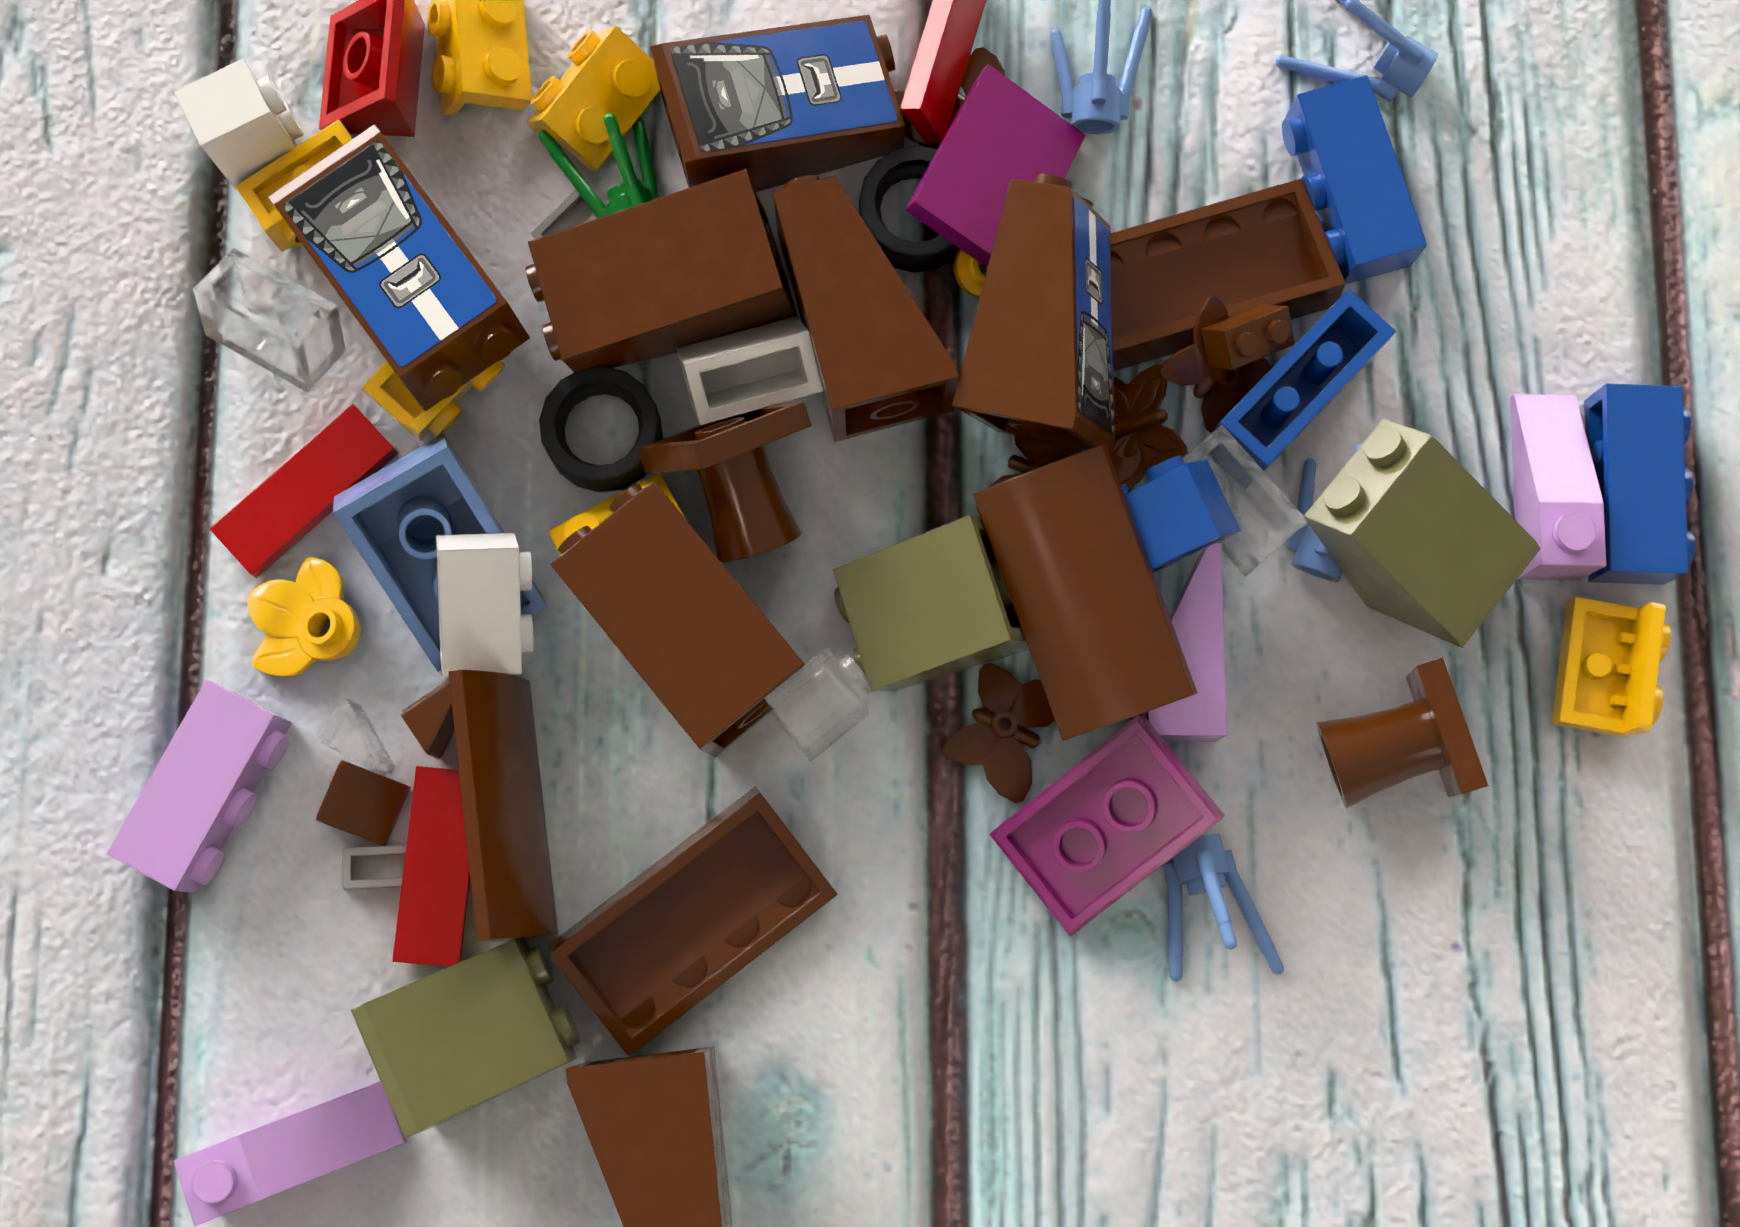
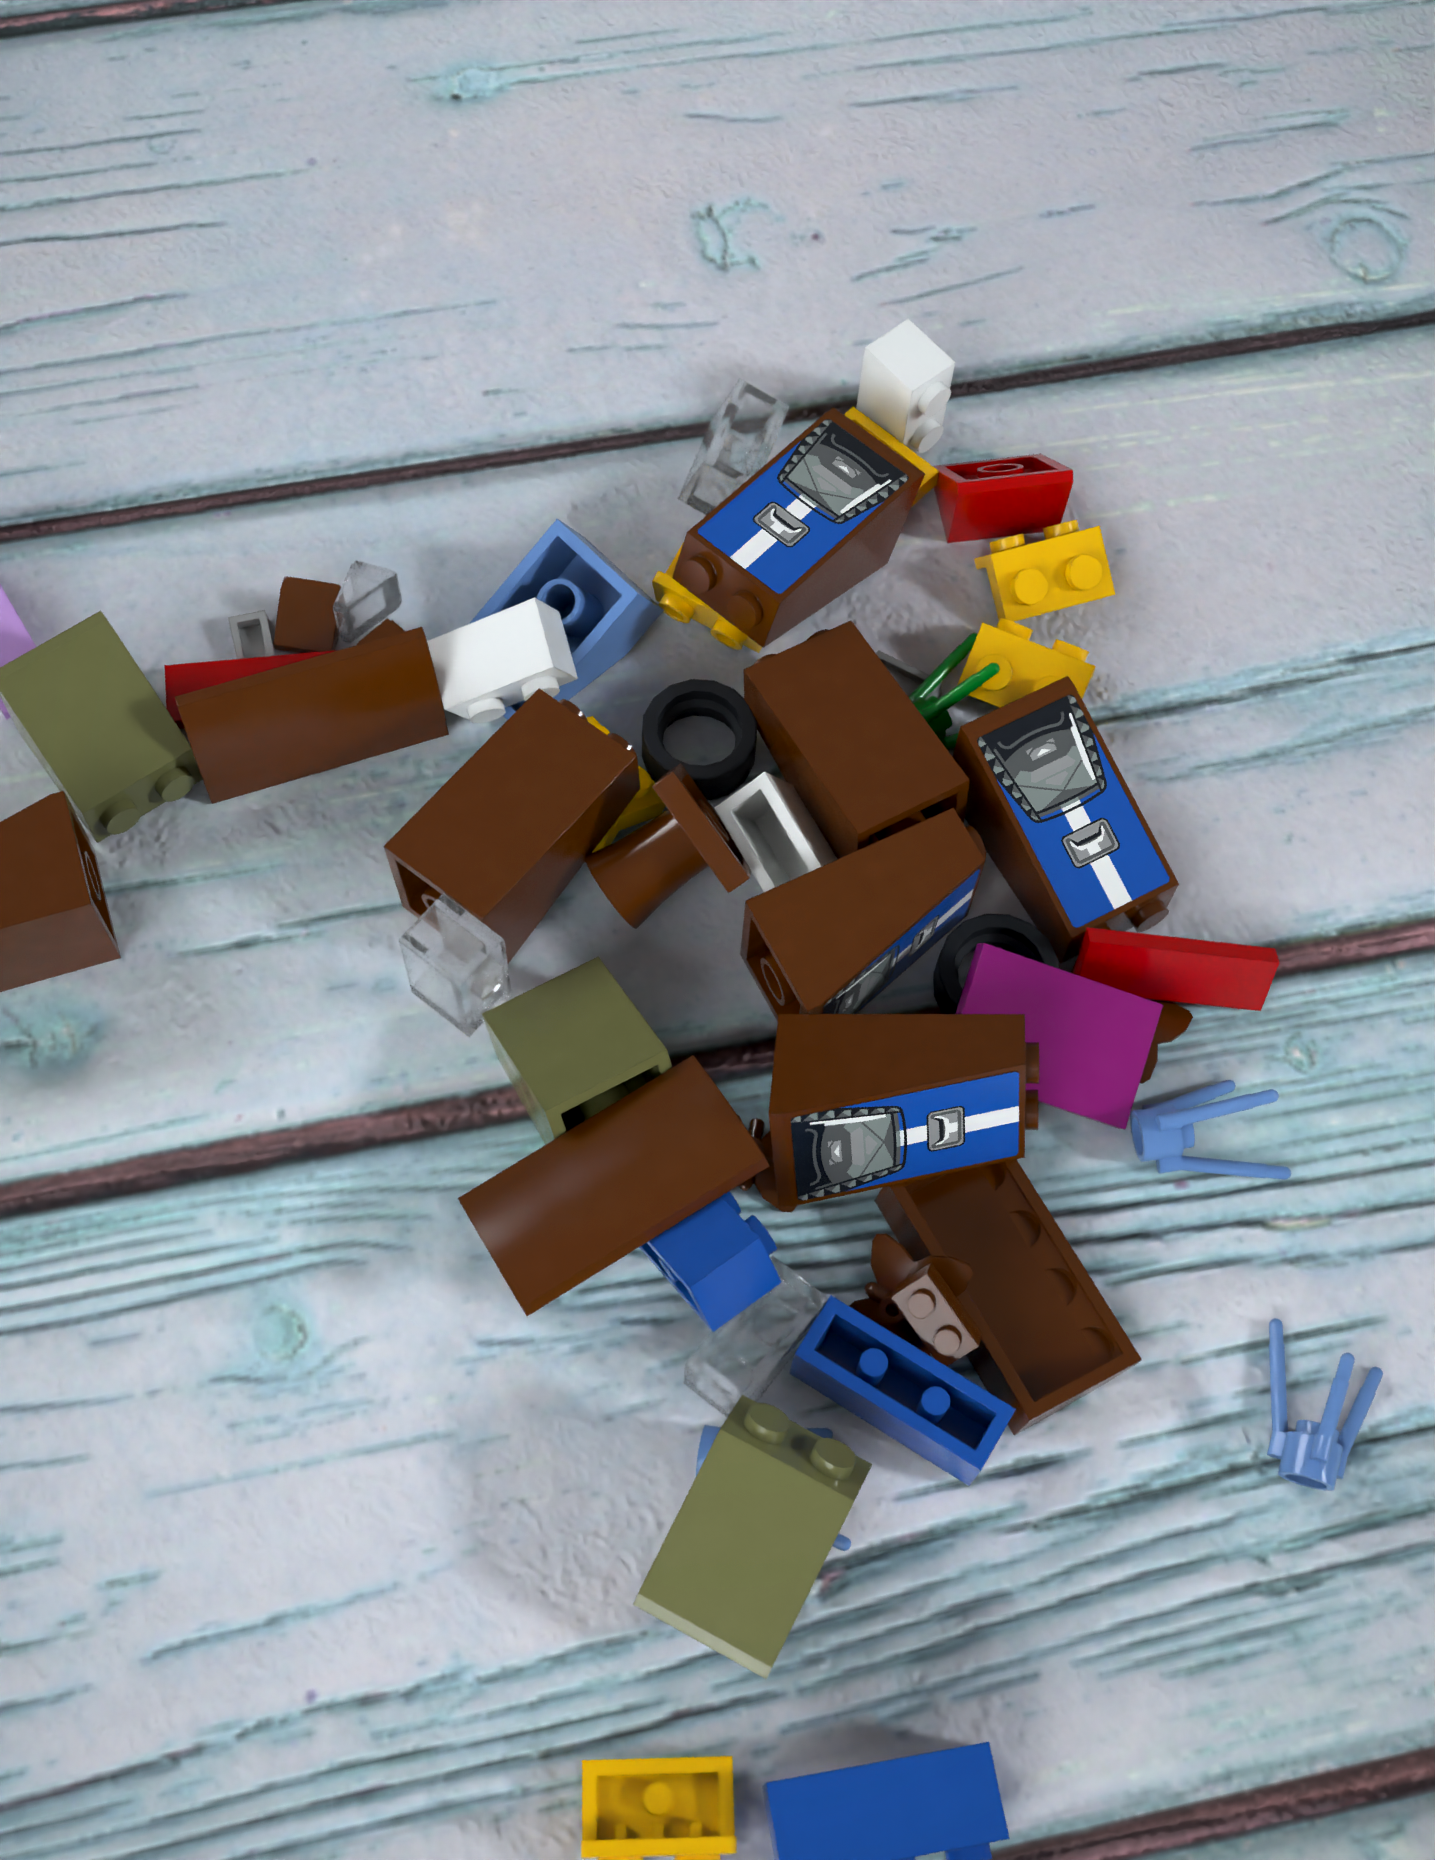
camera: 75 degrees right, 15 degrees down
lavender brick [106,679,292,893] -> none
red tile [210,404,399,578] -> none
yellow plate [248,556,361,678] -> none
reddish brown slope [549,786,838,1057] -> none
reddish brown piece [942,663,1055,804] -> none
magenta tile [989,714,1225,937] -> none
reddish brown piece [1110,364,1188,490] -> none
lavender slope [1129,543,1227,742] -> none
medium blue plant [1162,834,1284,982] -> none
blue brick [1282,75,1427,285] -> none
reddish brown plant [1316,658,1489,809] -> none
lavender slope [1510,394,1606,580] -> none

